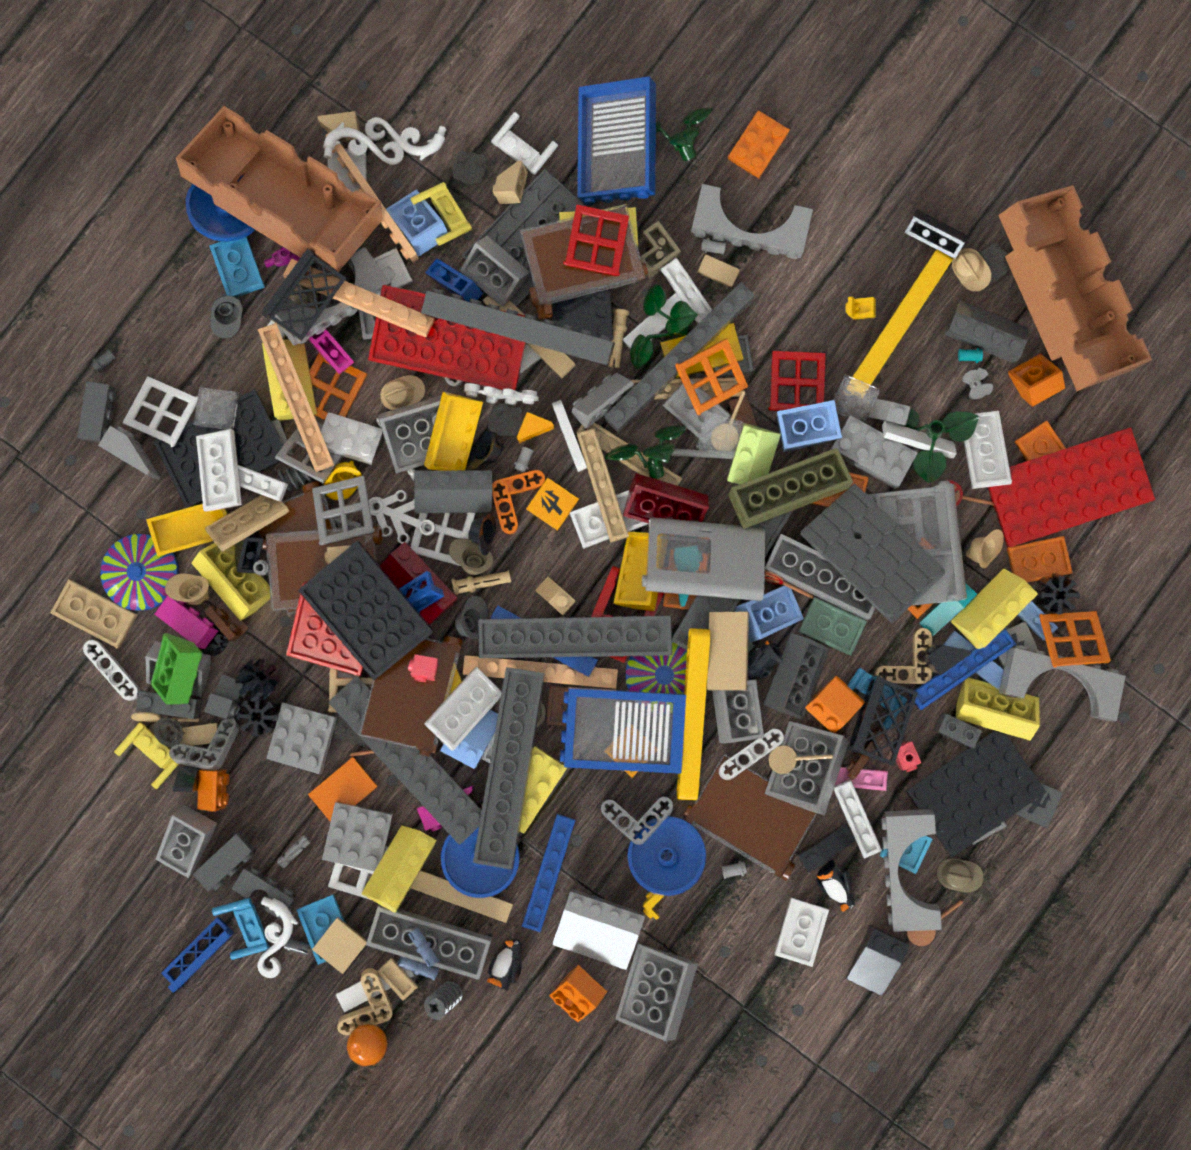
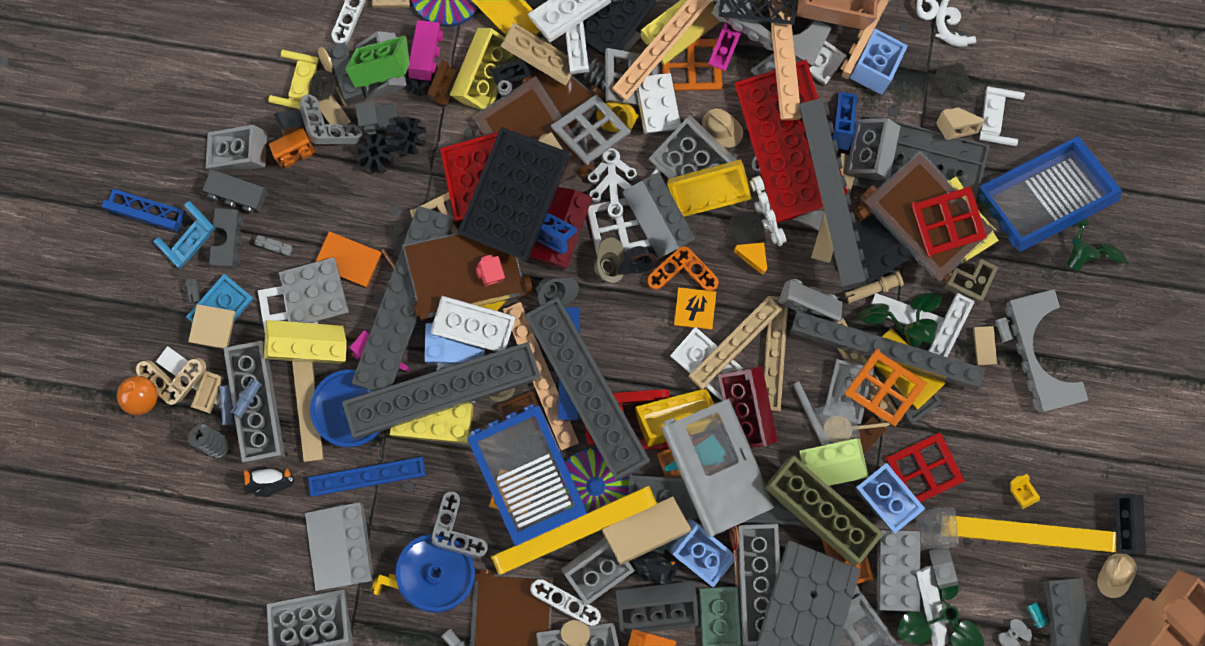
camera: 60 degrees right, 5 degrees down
tan piece [165,574,209,606] -> none
white plant [257,897,298,978] -> none
light grey plate [266,703,337,774] -> none
light yellow plate [410,182,472,246] -> none
tan pin [452,570,511,596] -> none
black piece [466,431,504,470] -> none
light grey pin [514,447,534,473] -> none
tan slope [535,577,576,616] -> none
orange slope [549,965,607,1022] -> none
white beam [552,400,587,472] -> none
dark green plant [605,426,686,479] -> none
orange plate [728,110,790,178] -> none

